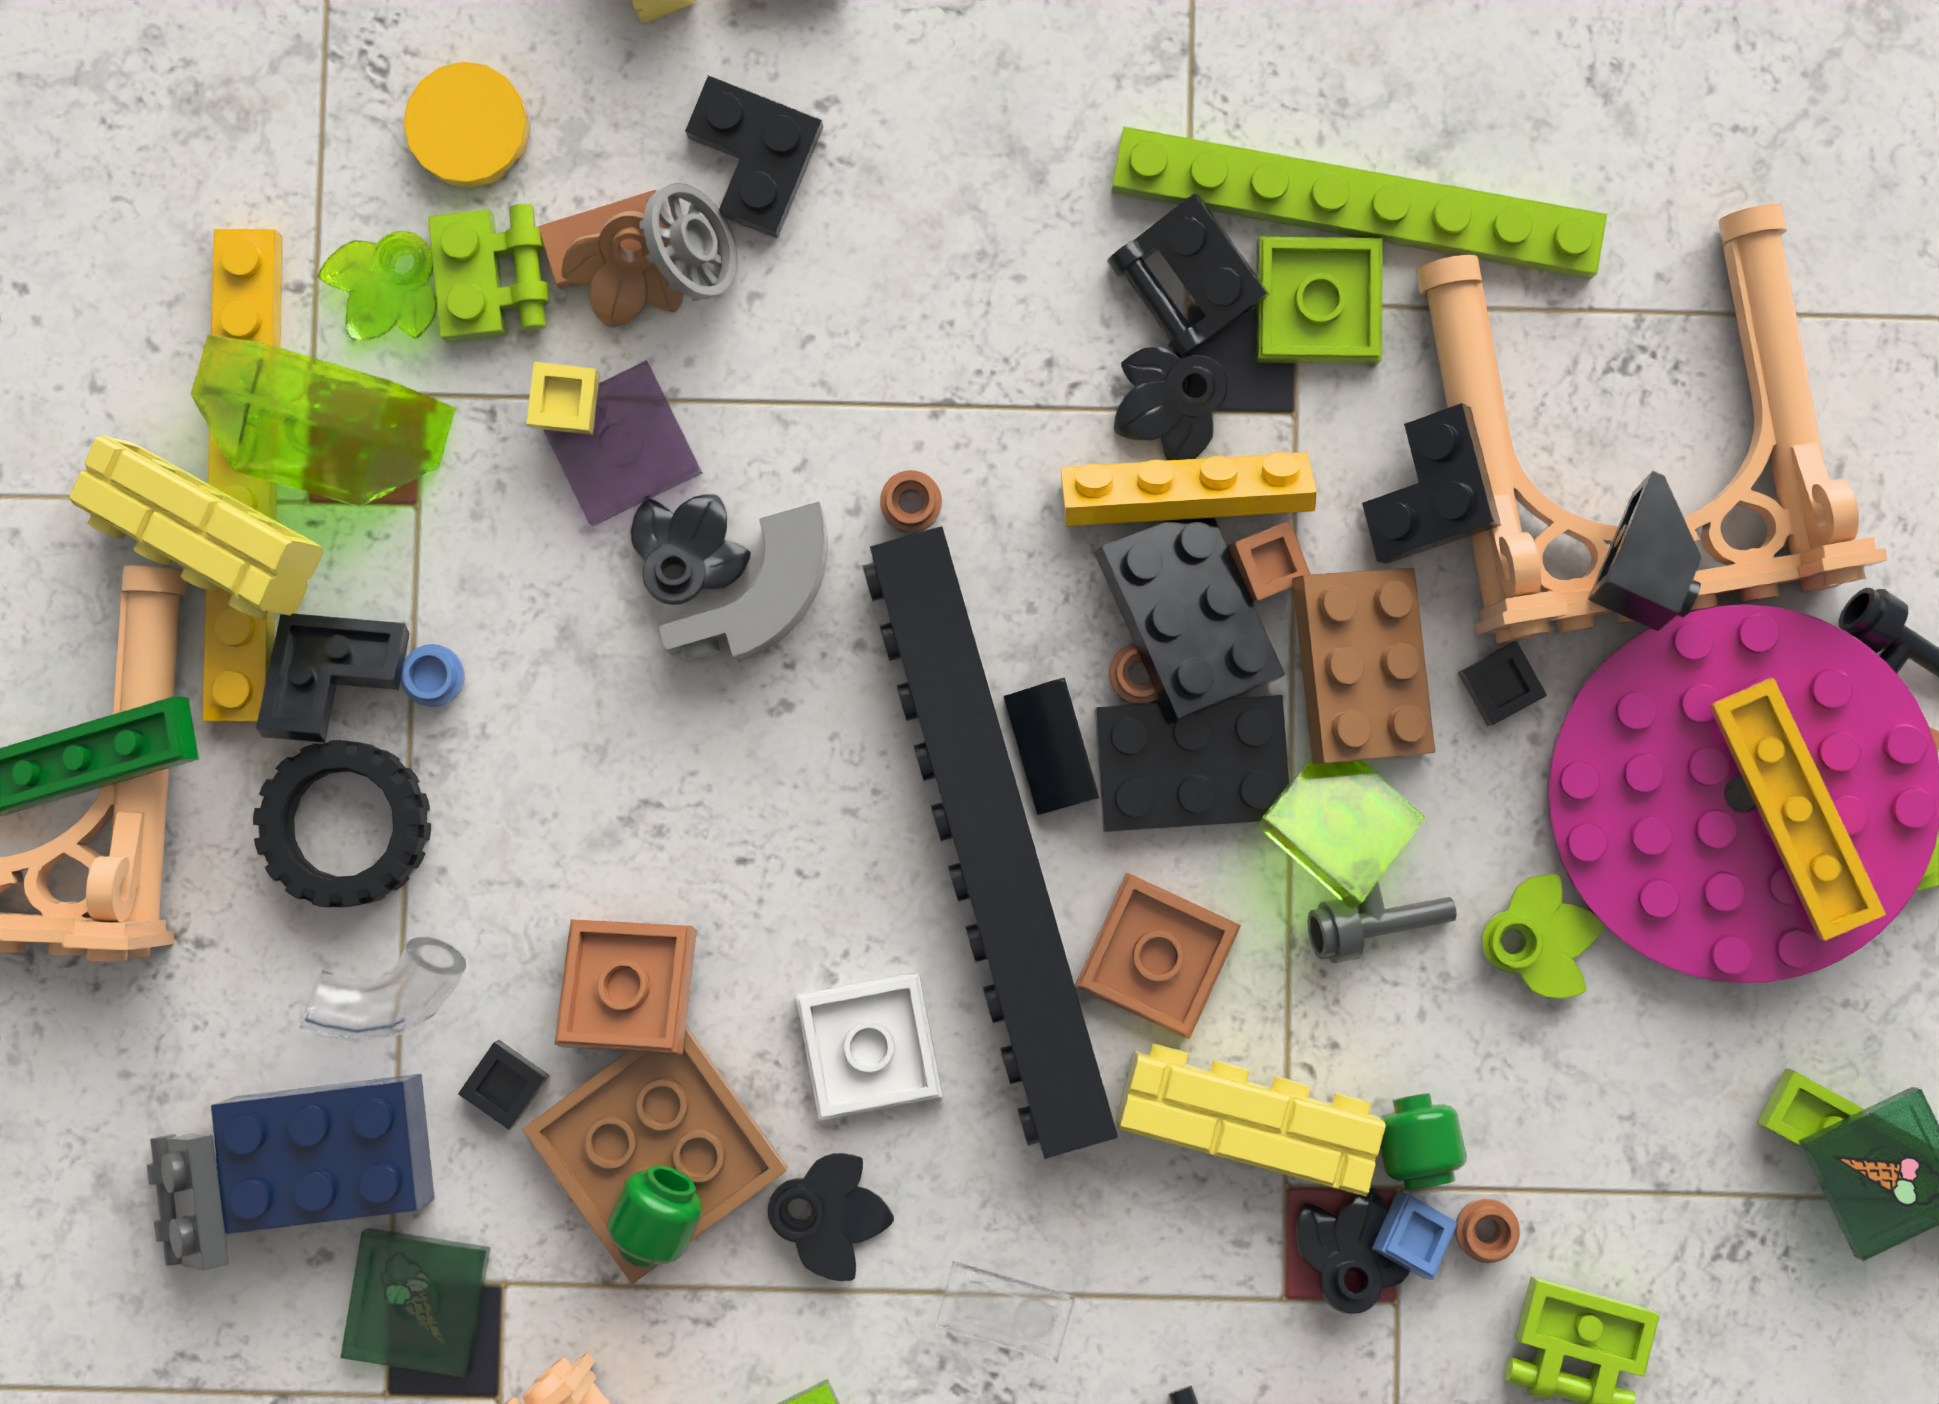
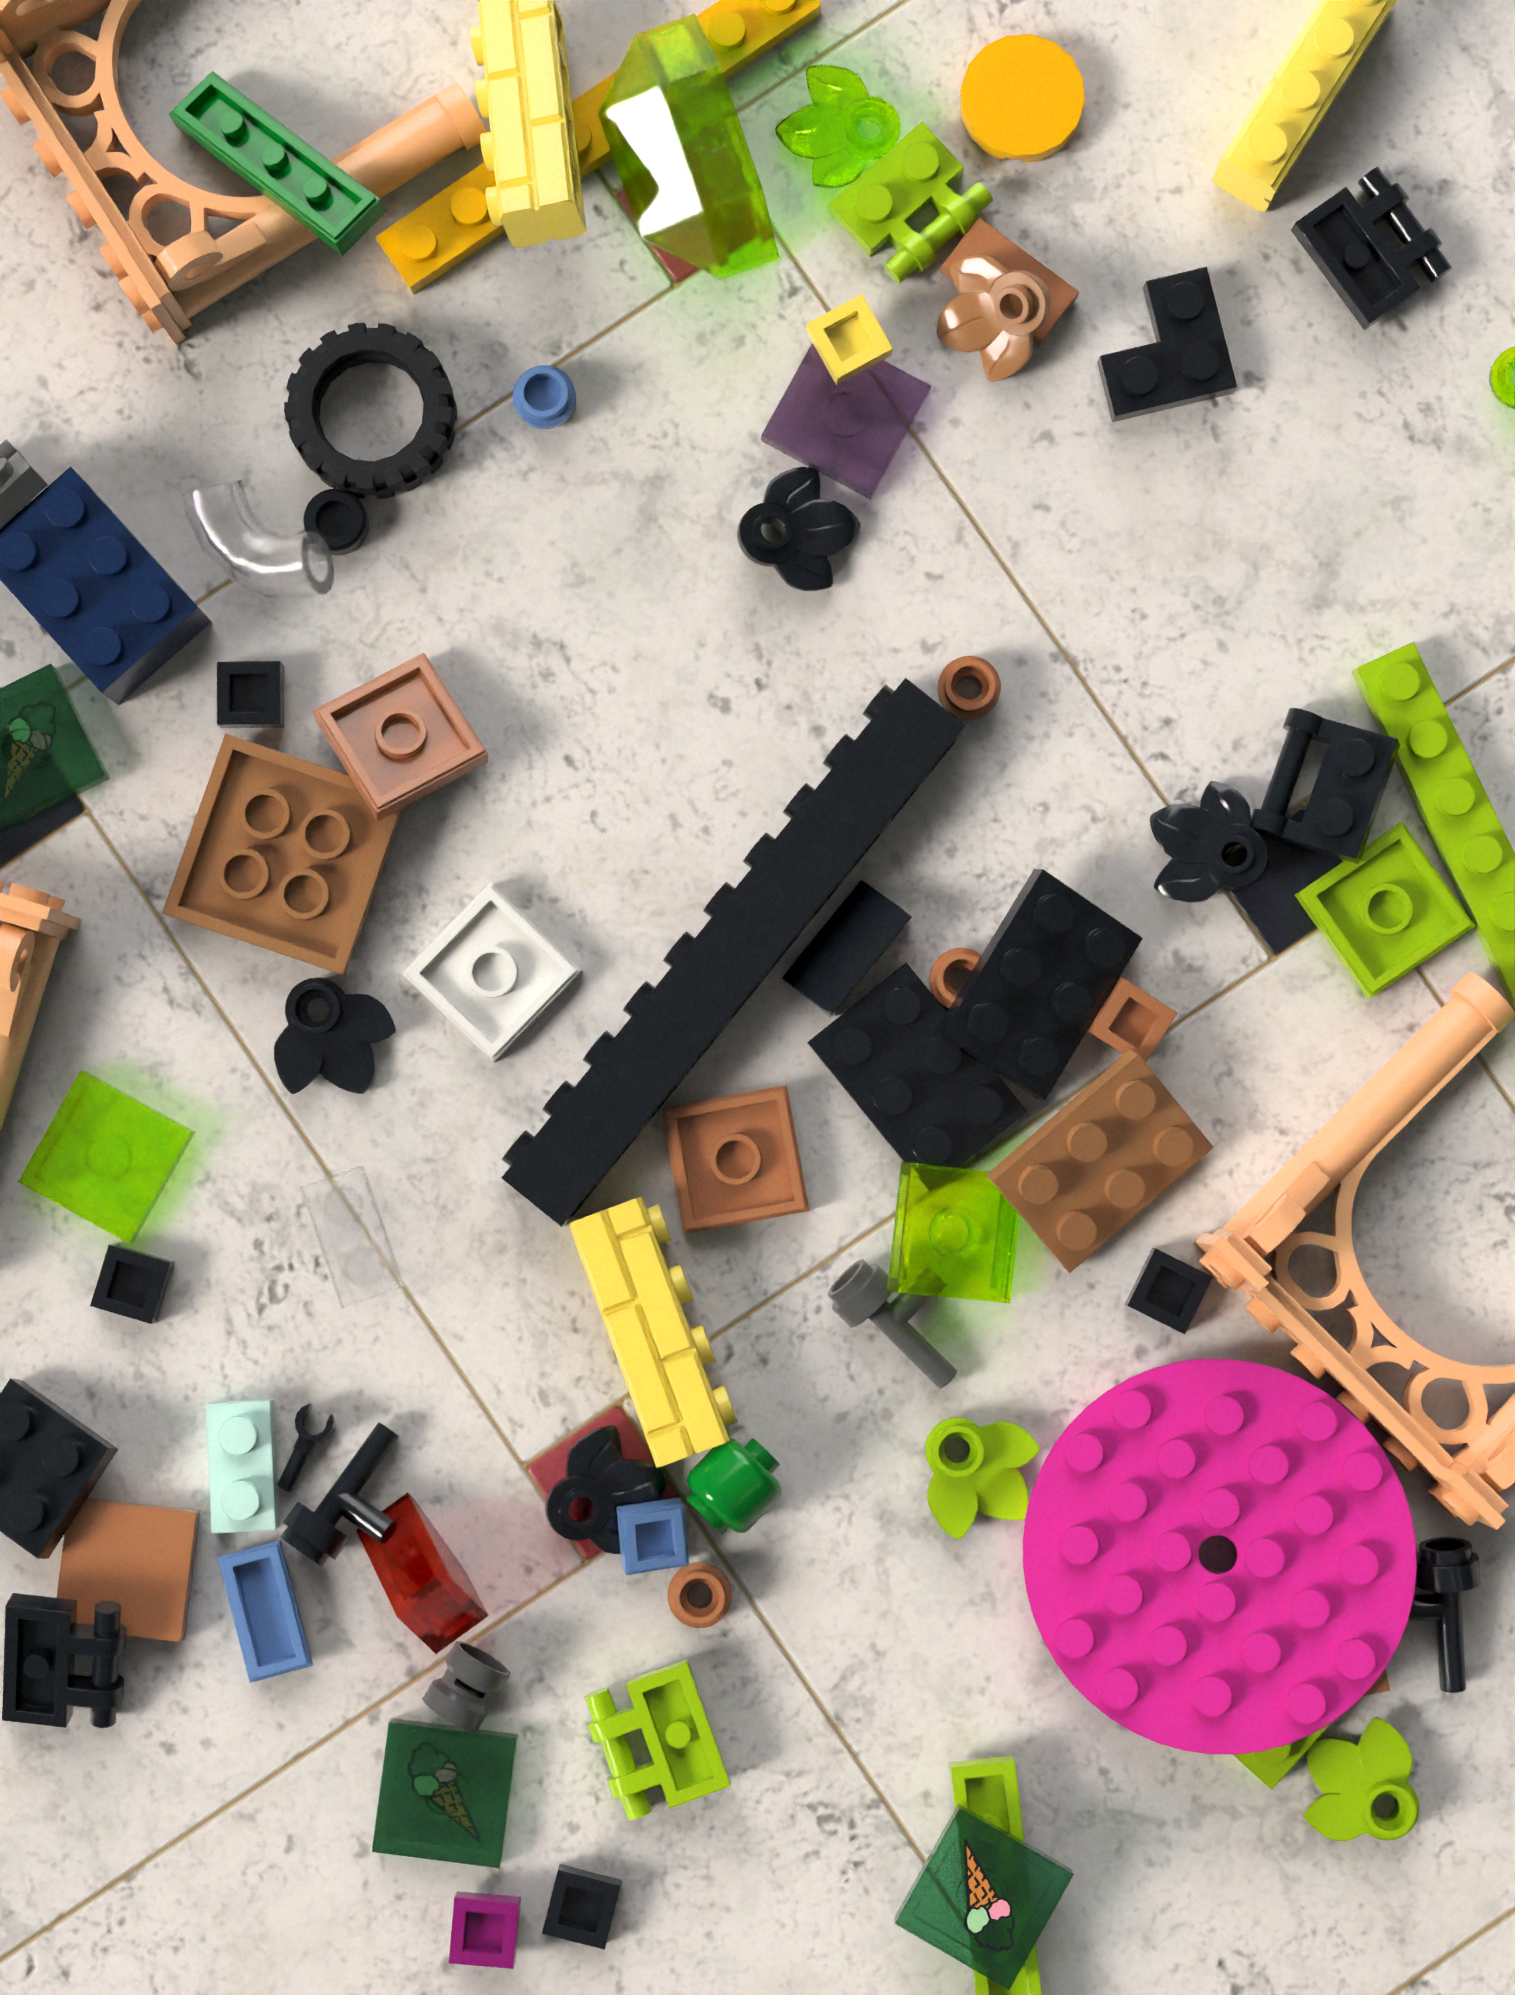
camera: 60 degrees right, 0 degrees up
black plate [256,613,410,743] -> none
green head [607,1165,702,1267] -> none
light grey wheel [640,183,737,301] -> none
light grey arch [658,501,828,662] -> none
yellow plate [1061,452,1317,526] -> none
black plate [1362,403,1502,564] -> none
black slope [1588,471,1702,631] -> none
yellow plate [1709,678,1886,941] -> none
none -> black tile [303,489,369,555]

